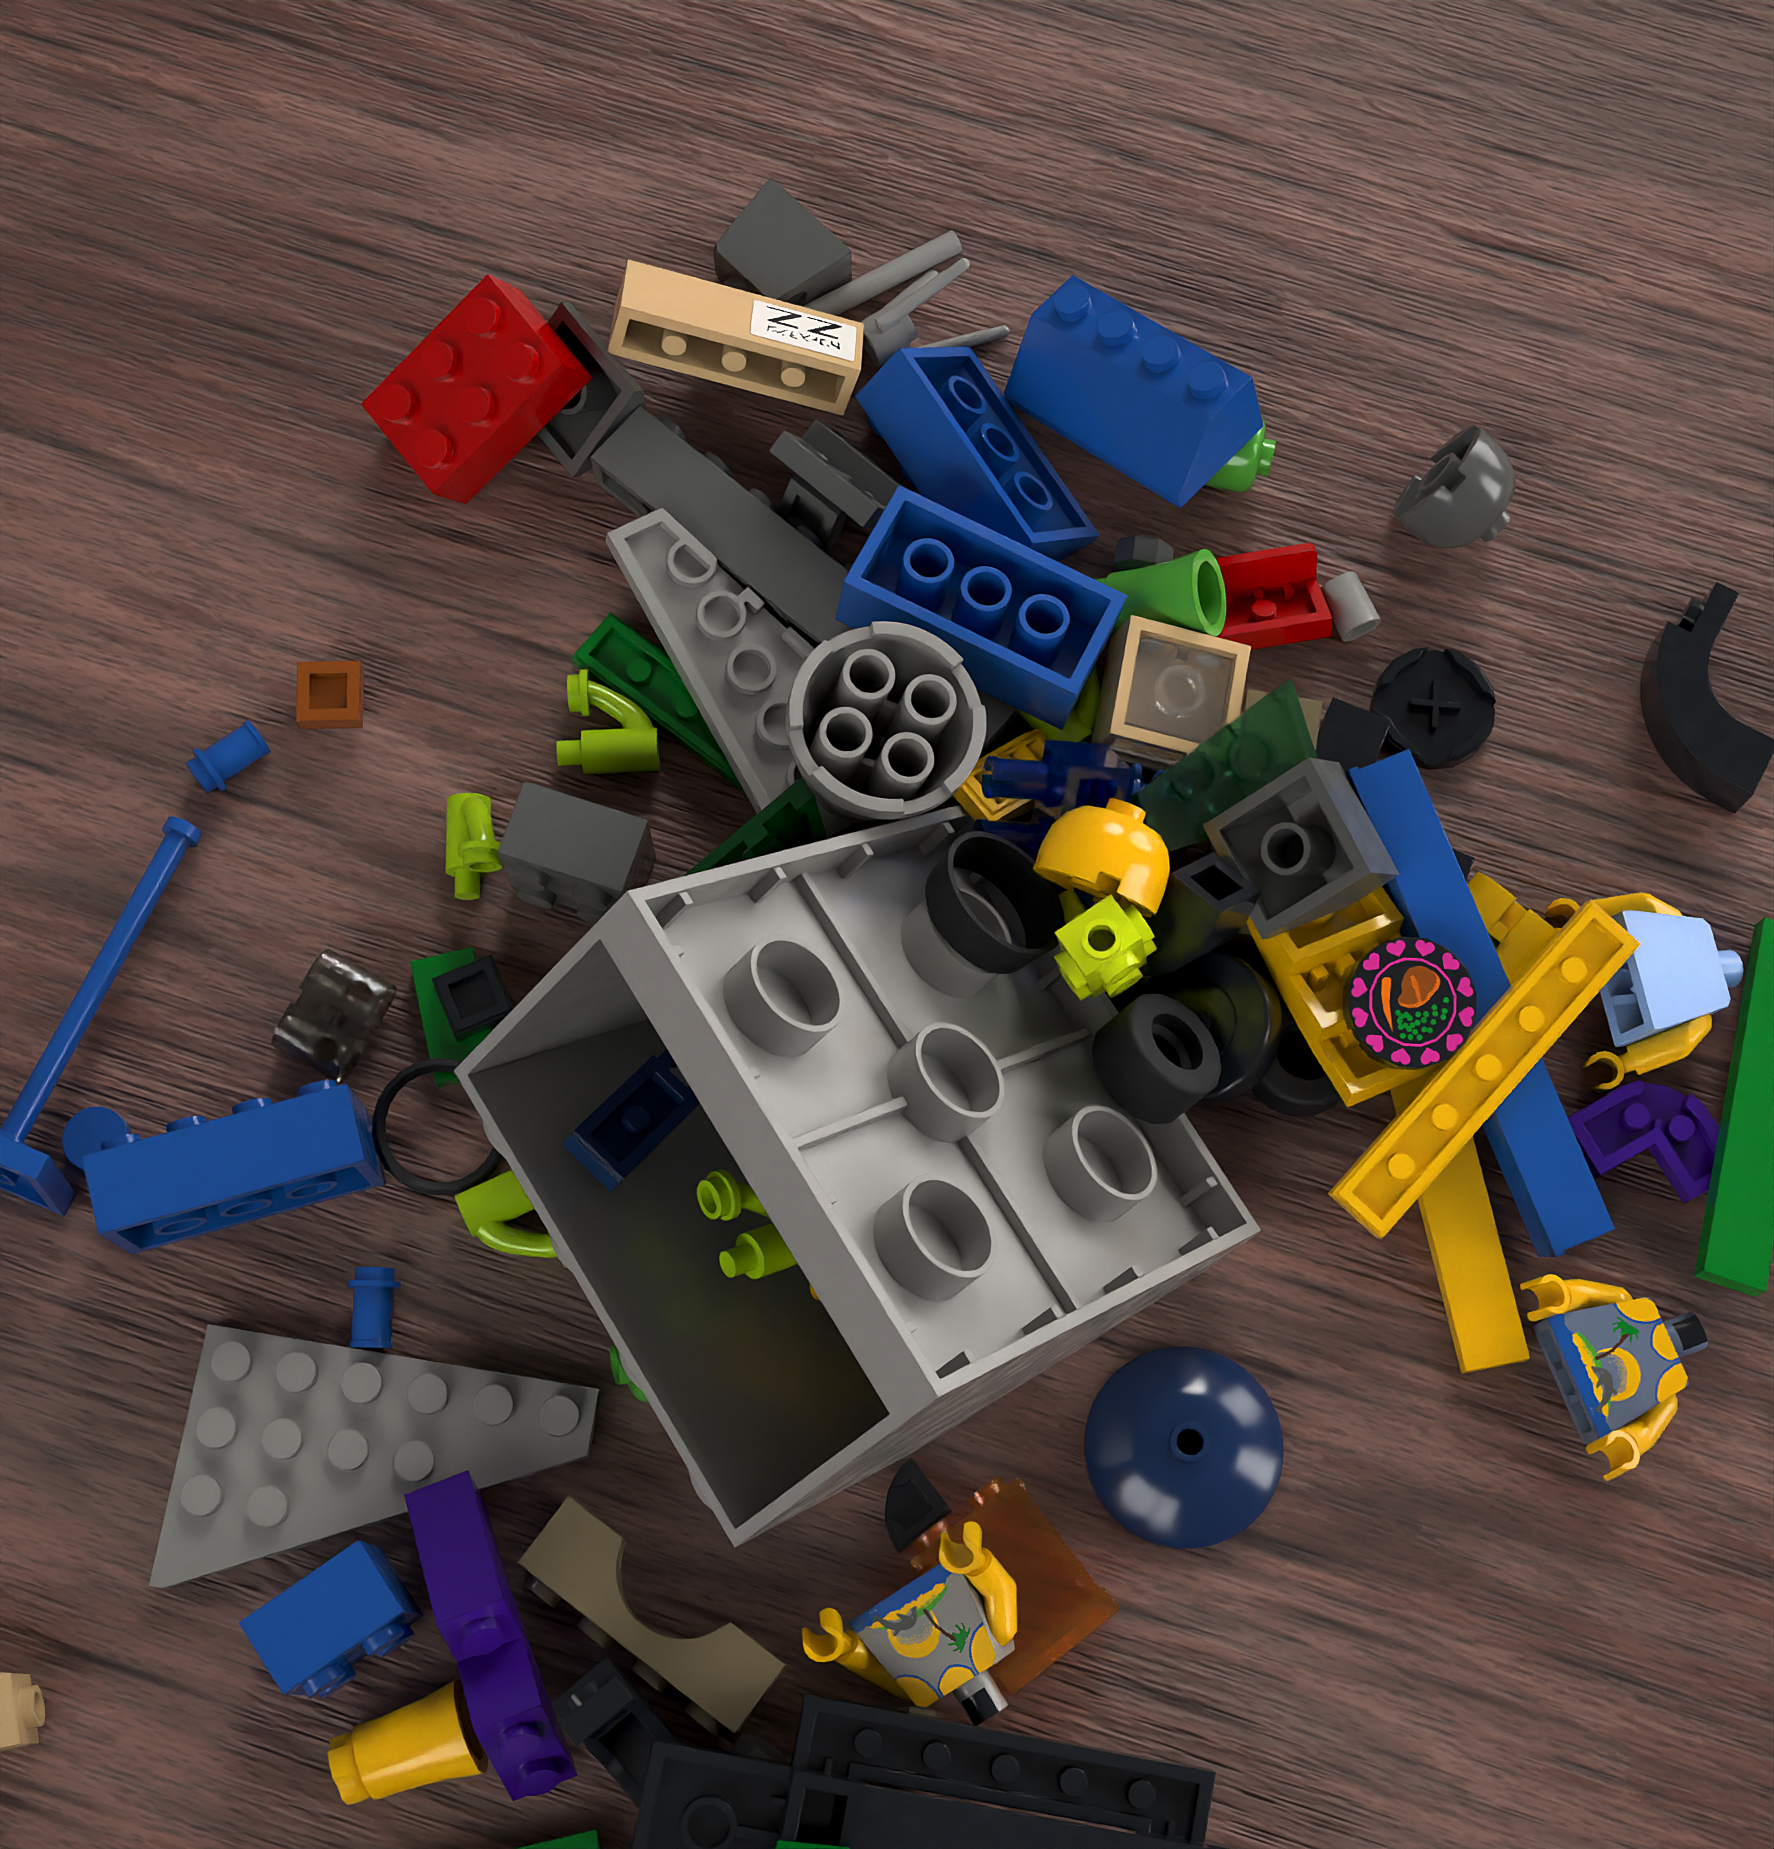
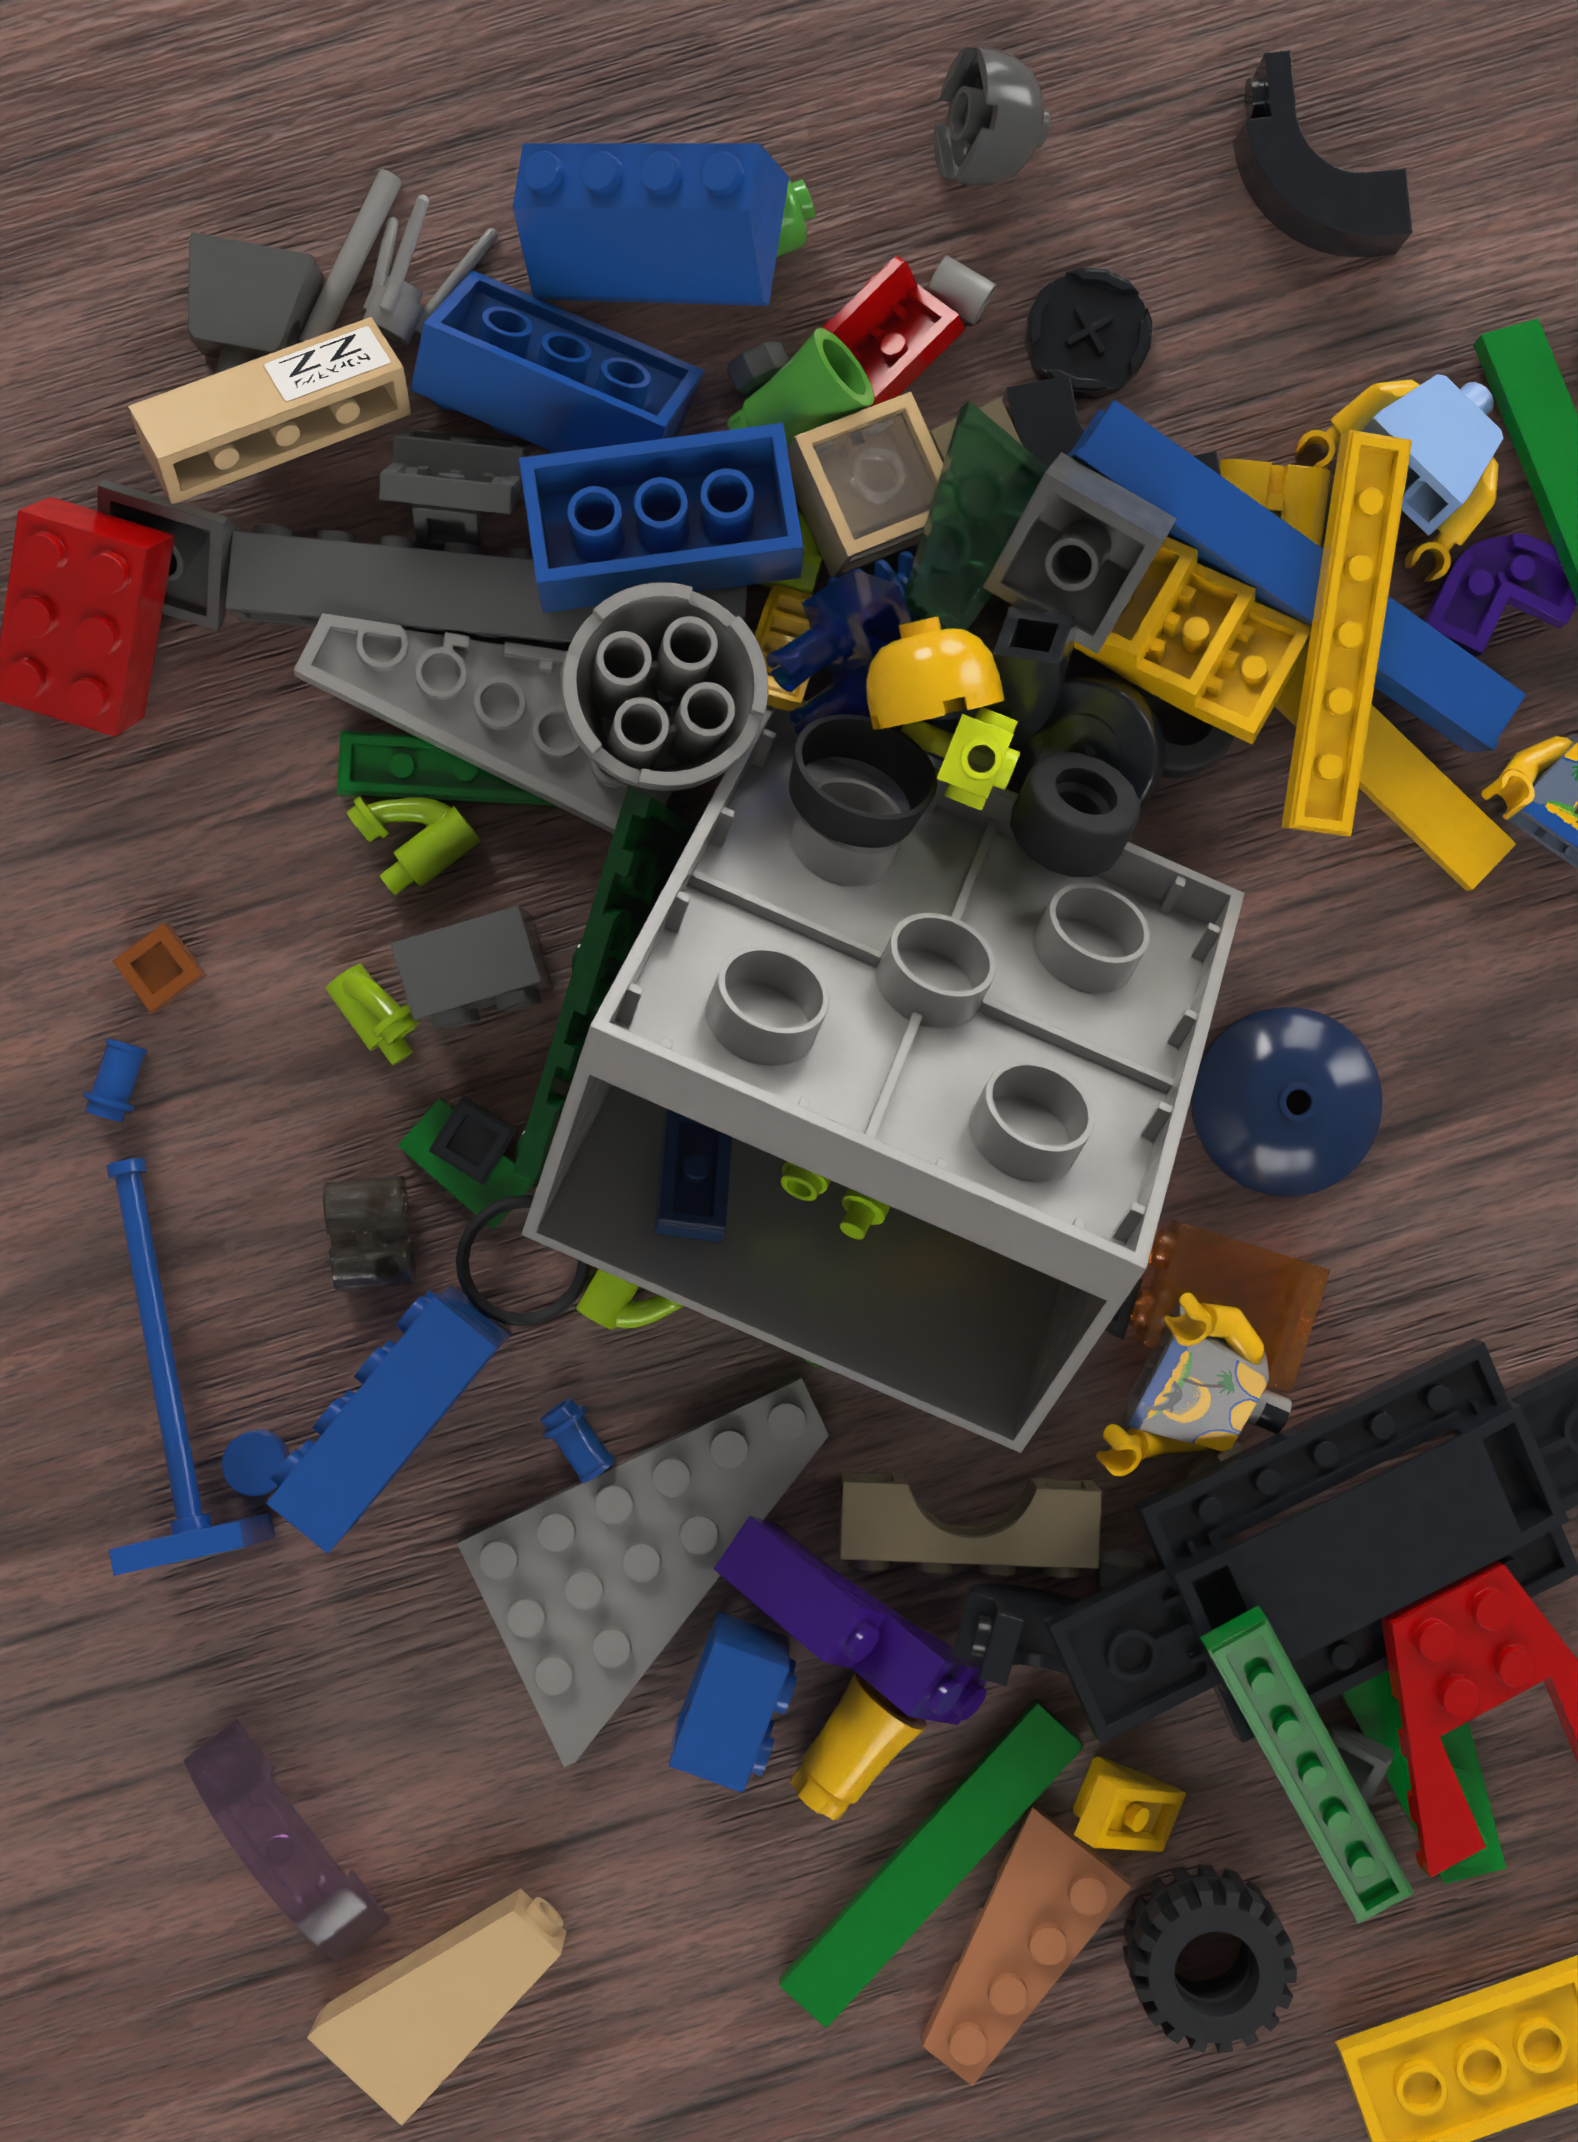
camera: 30 degrees left, 15 degrees up
black tile [1343,937,1477,1070] -> none

